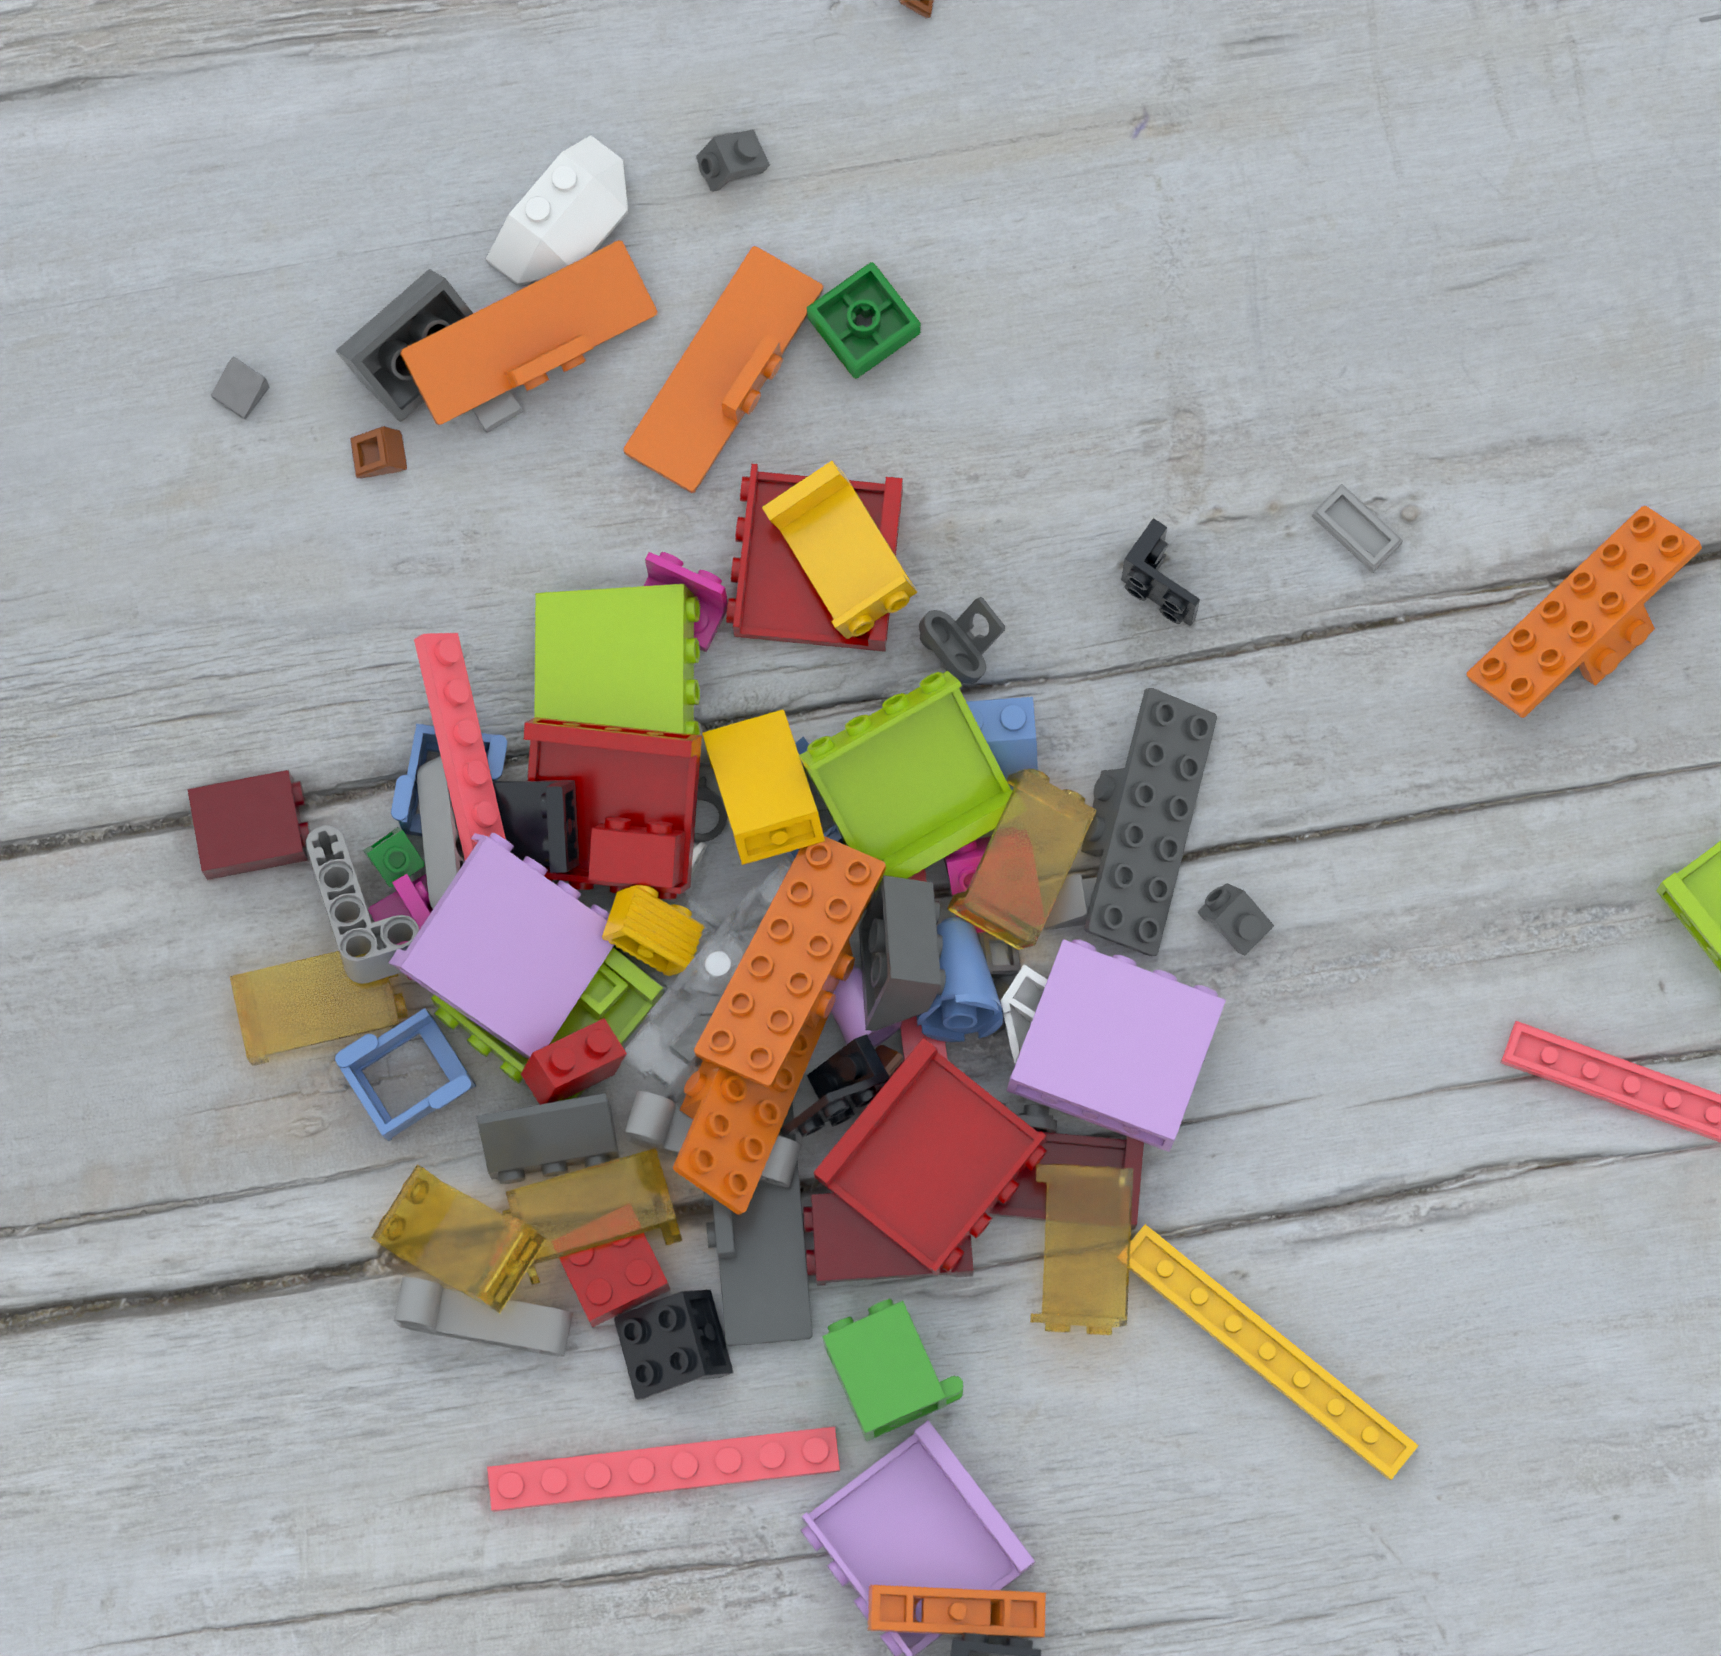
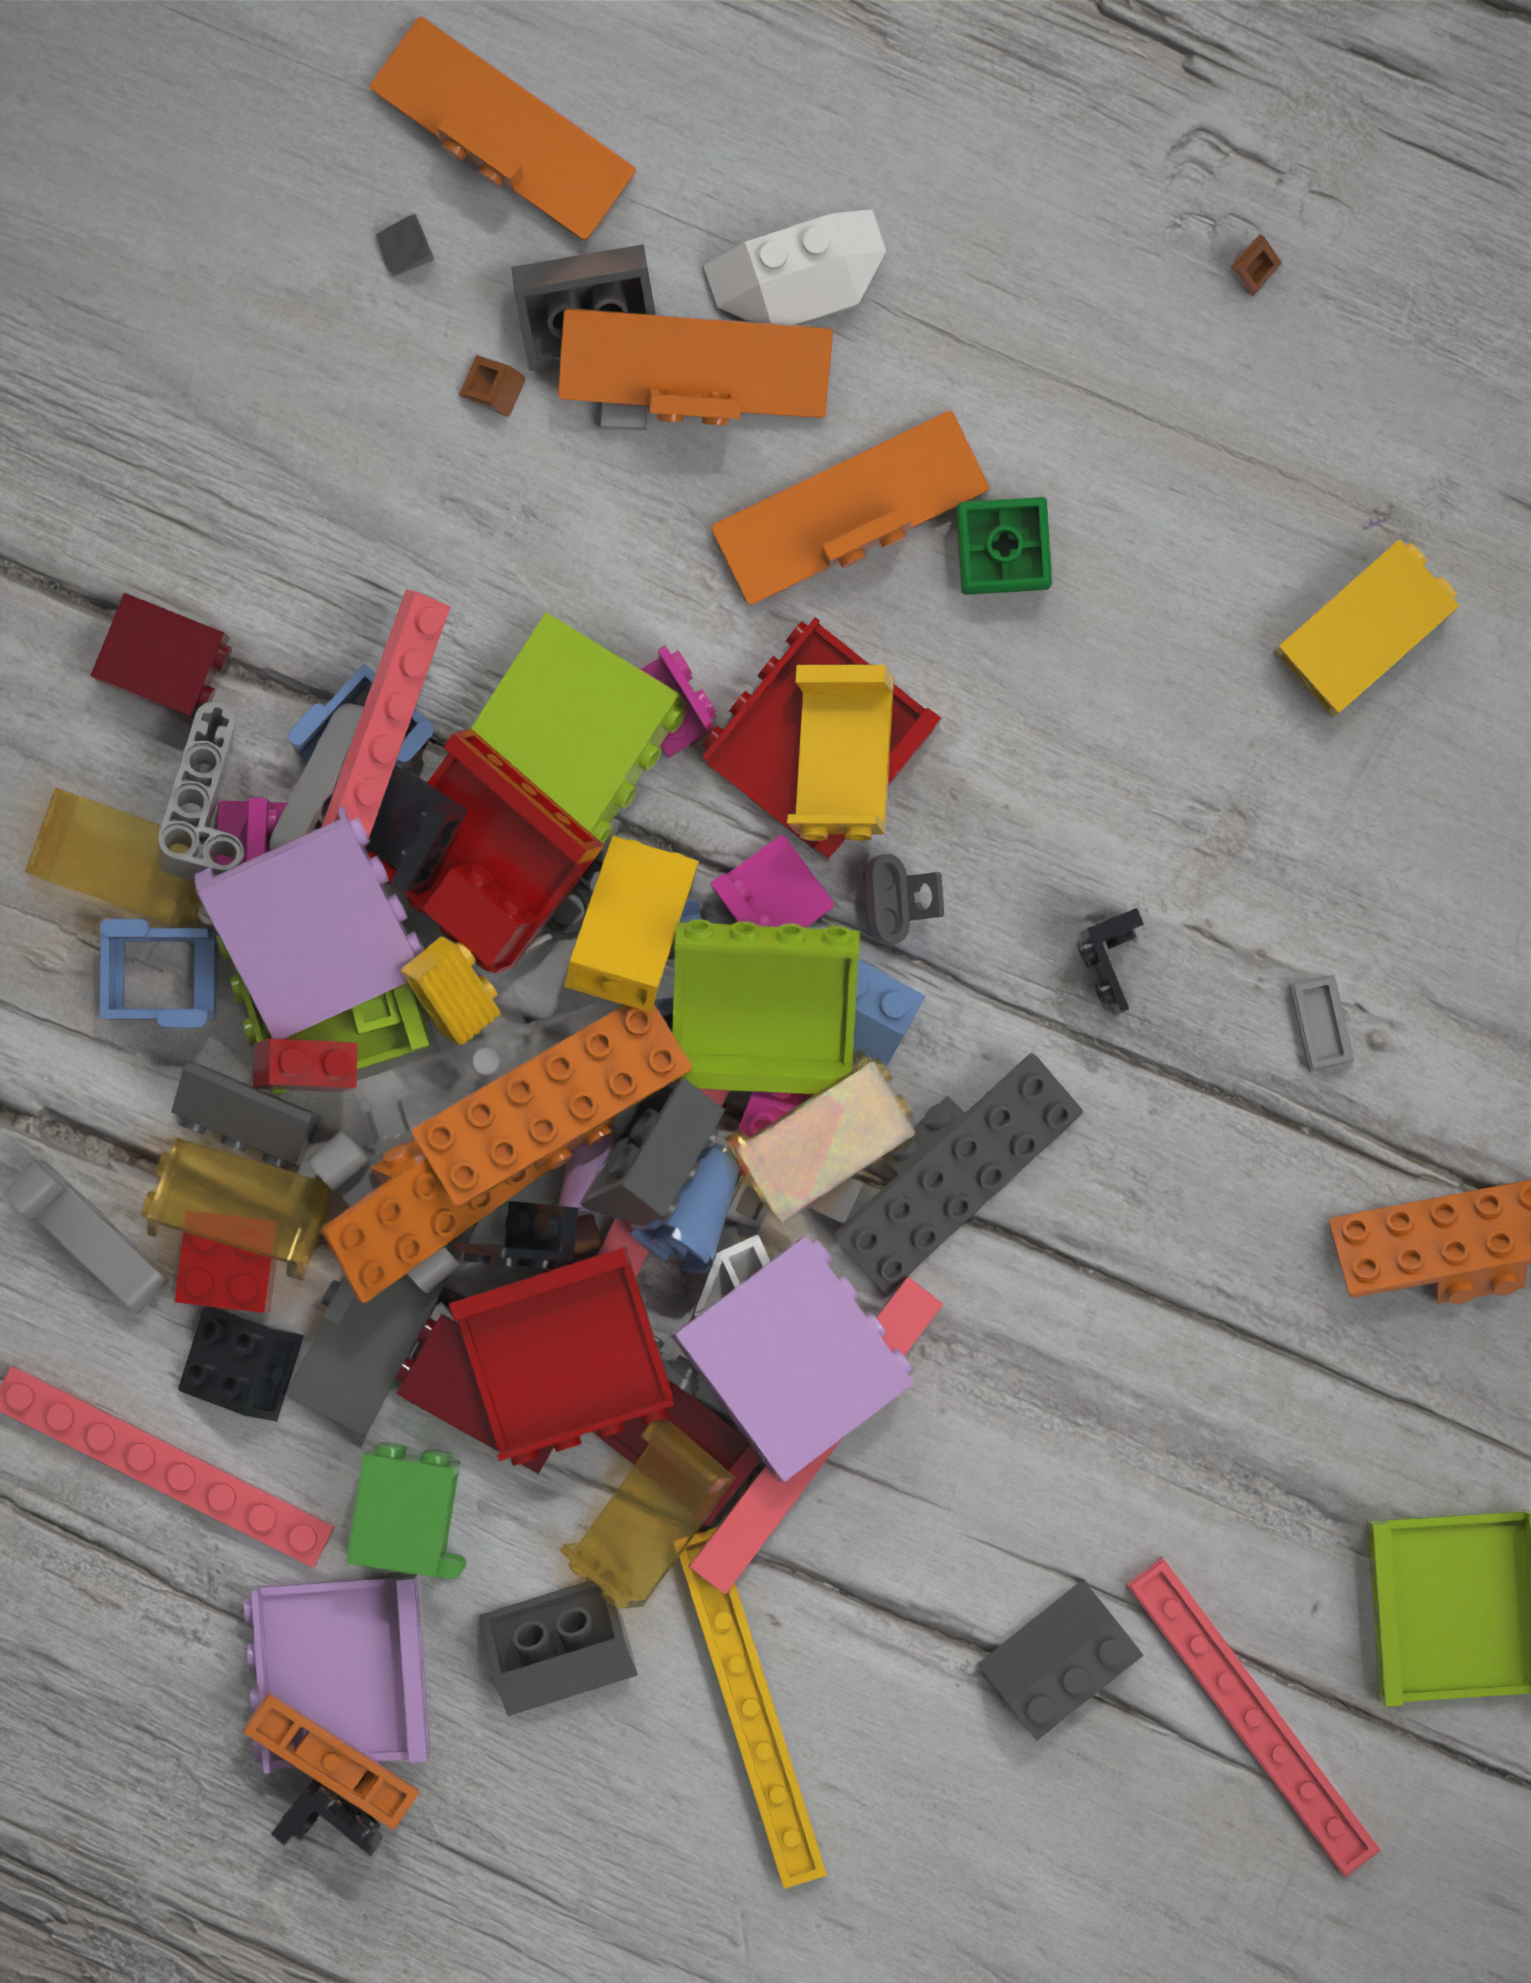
camera: 30 degrees right, 10 degrees up
green bracket [363,827,425,888] -> none
clear yellow panel [371,1164,546,1314] -> none
dark grey bracket [696,129,770,192] -> none
dark grey bracket [1198,883,1274,956] -> none
none -> orange bracket [370,17,636,241]
none -> dark grey slope [479,1575,638,1716]
none -> coral tile [689,1277,943,1595]
none -> dark pink bracket [710,835,834,928]
none -> dark grey slope [978,1579,1144,1741]
none -> yellow panel [1274,539,1460,718]

